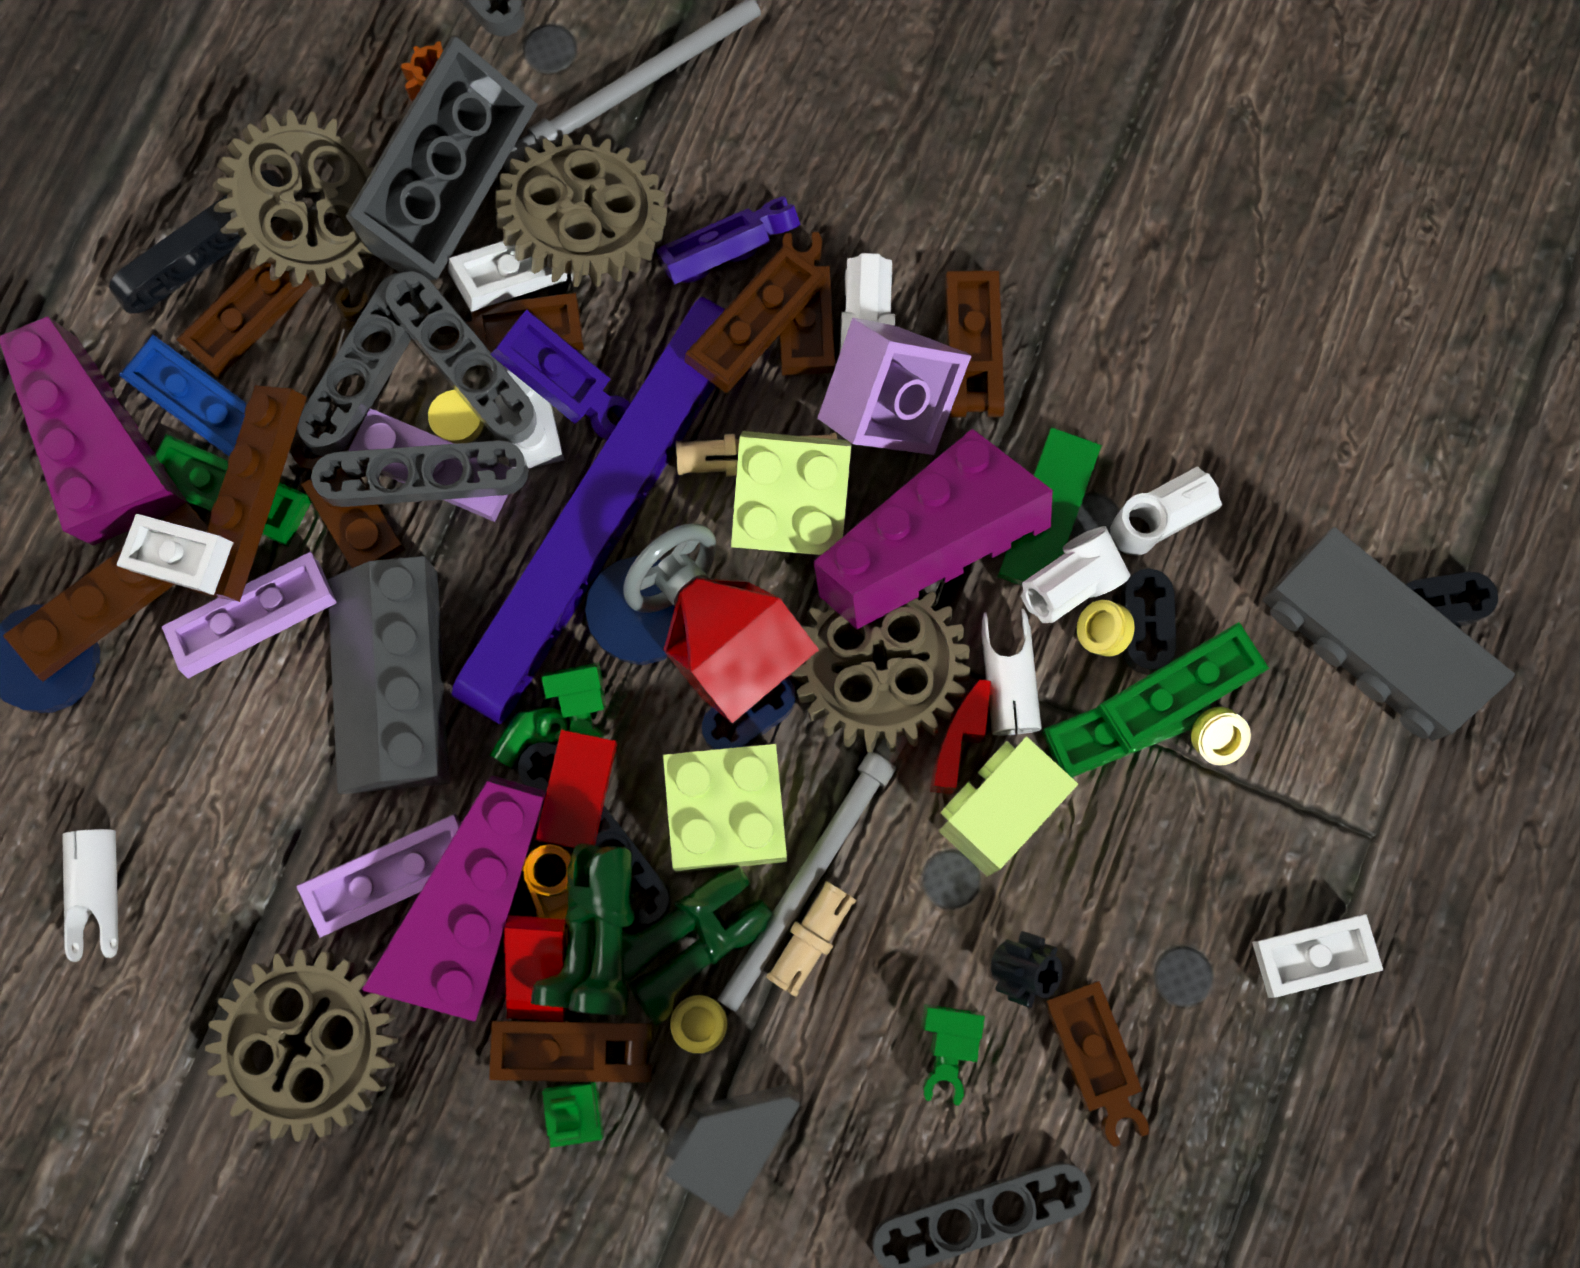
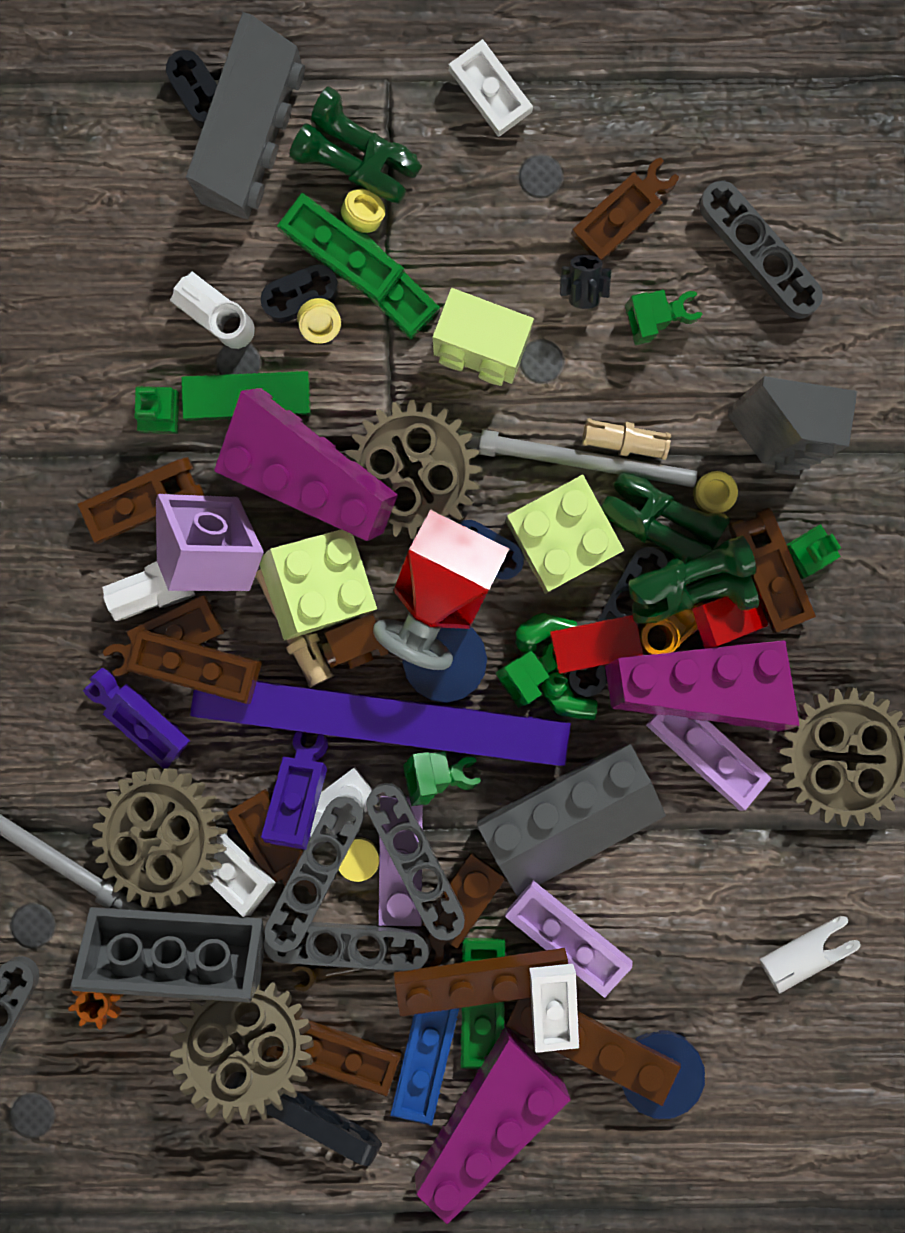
camera: 110 degrees left, 10 degrees up
red slope [930,680,991,794] -> none
white piece [981,609,1042,736] -> none
white piece [1021,526,1131,623] -> none
none -> green piece [134,386,179,434]
none -> dark green piece [289,86,422,204]
none -> reddish brown brick [322,613,390,669]
none -> green piece [403,752,481,807]
none -> green arm [515,613,577,653]

